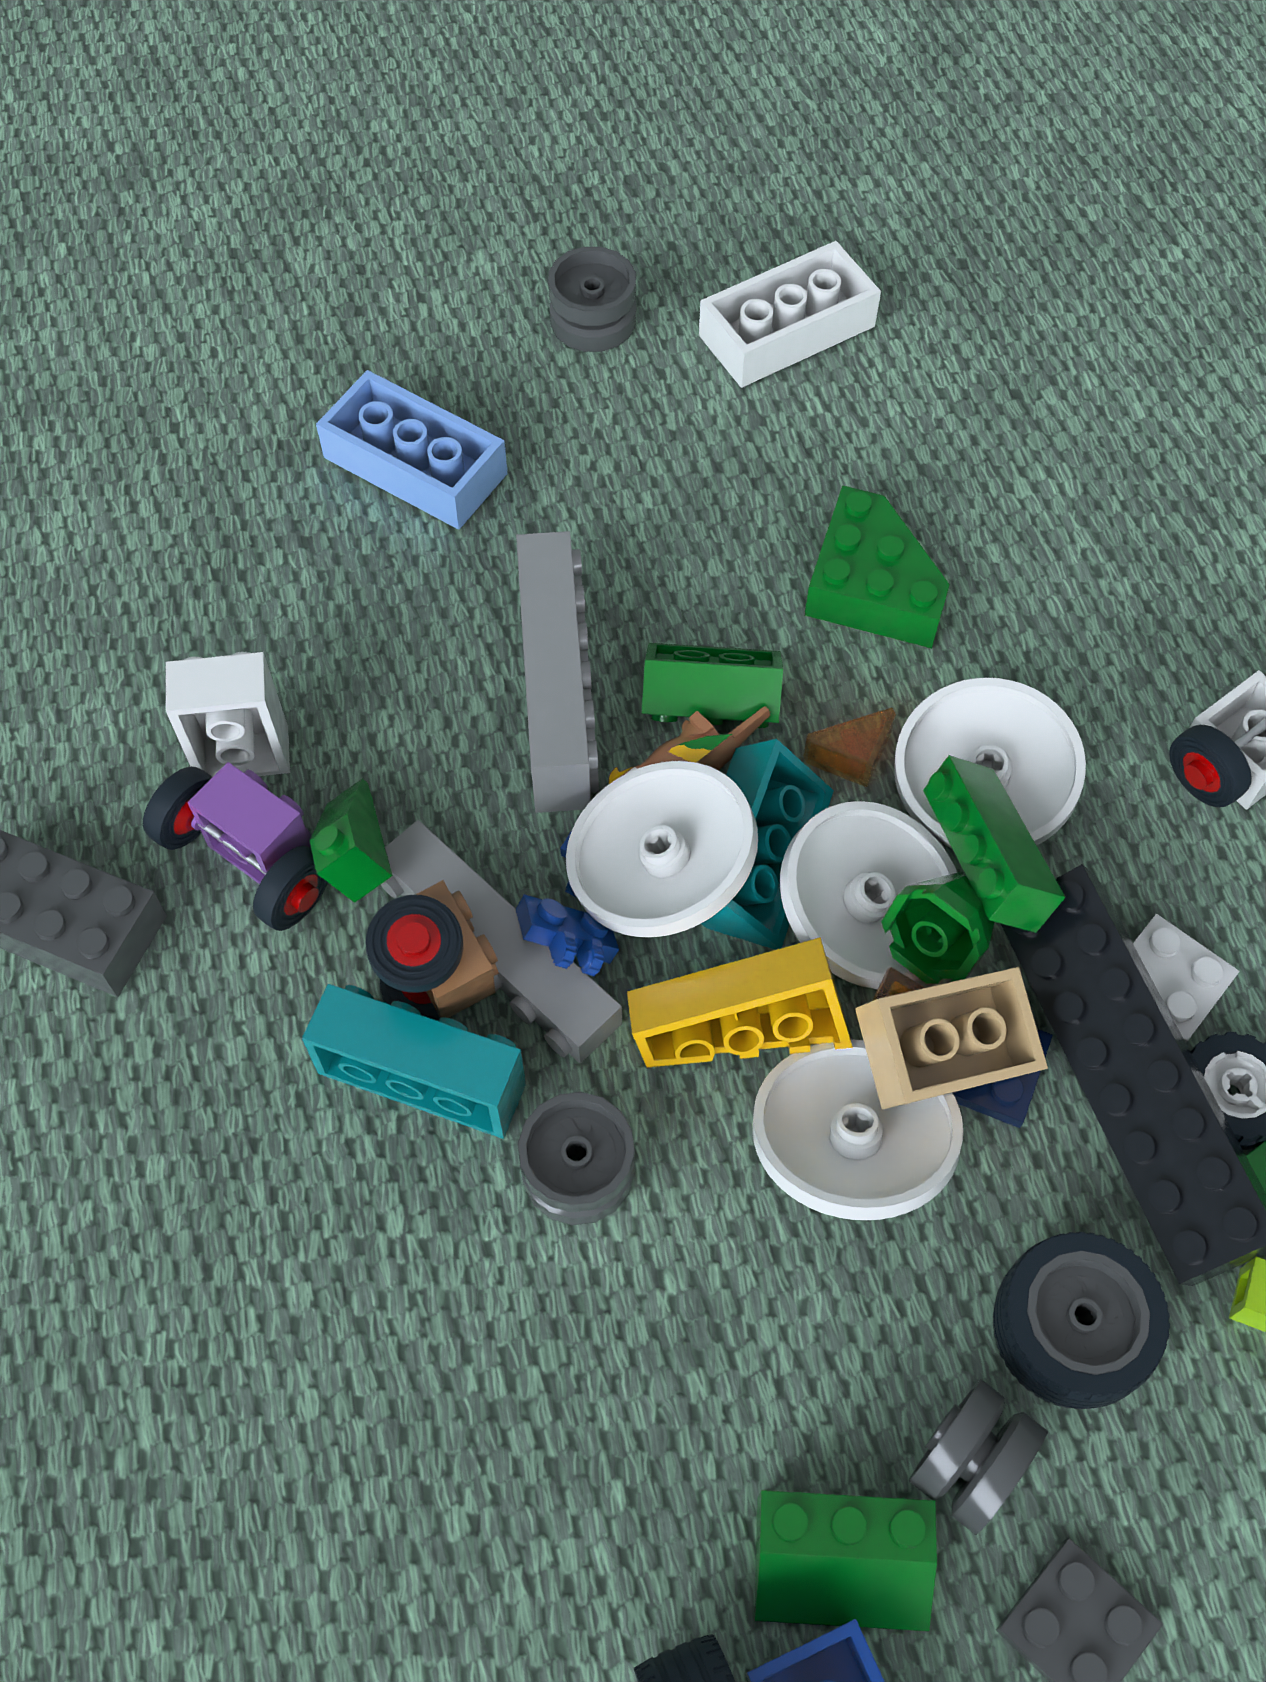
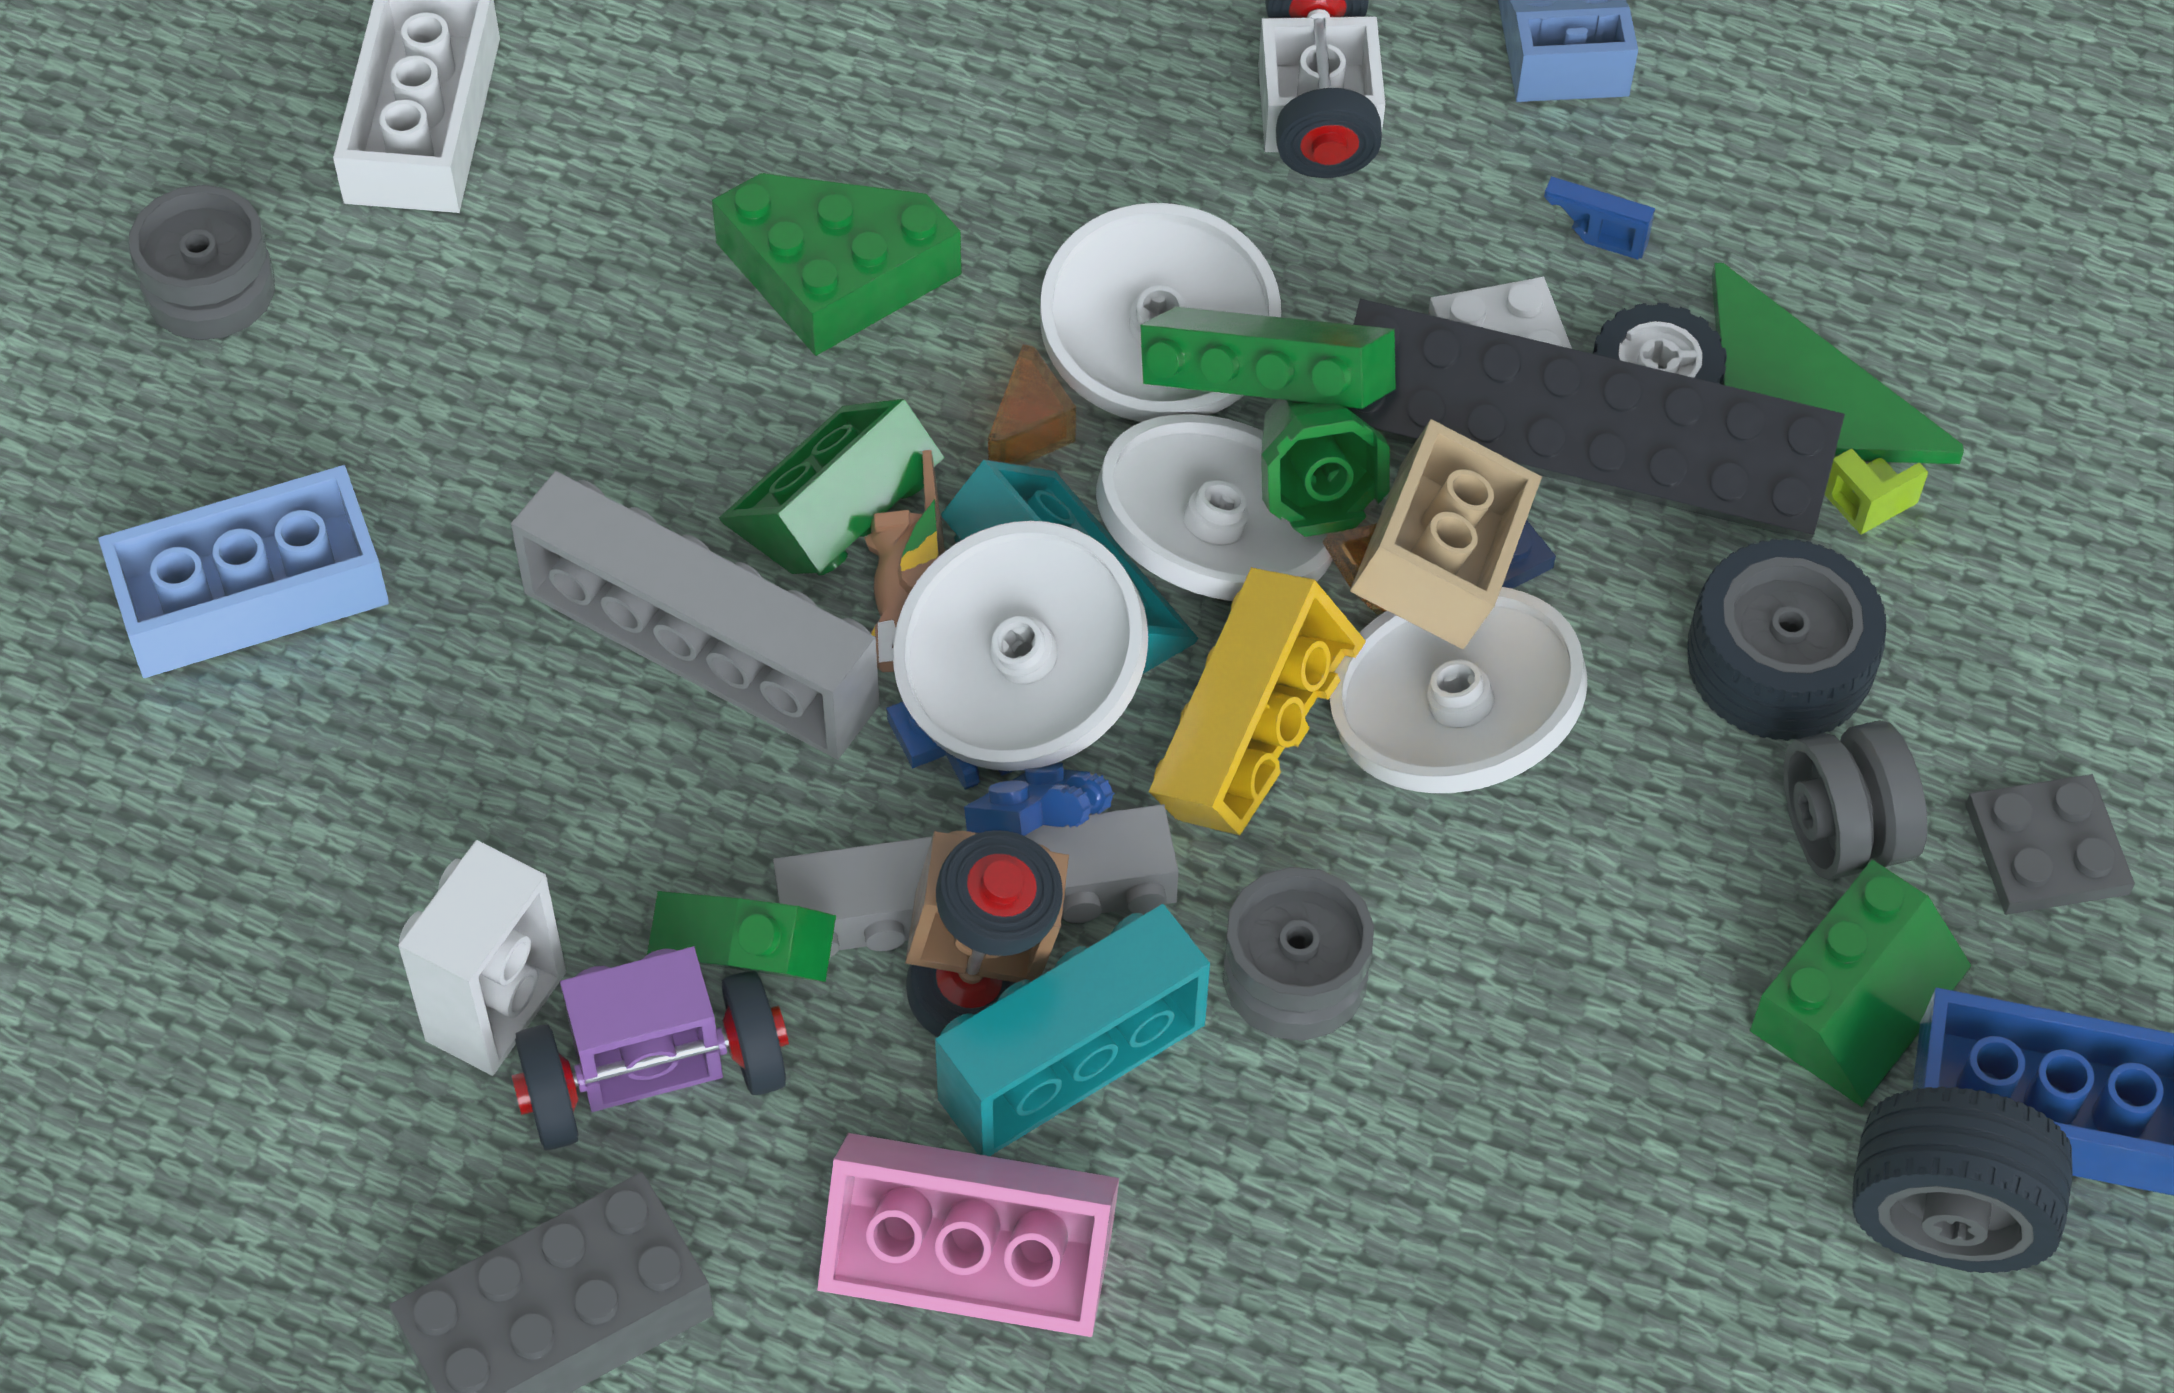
camera: 55 degrees left, 5 degrees down
none -> bright pink slope [817,1133,1120,1337]

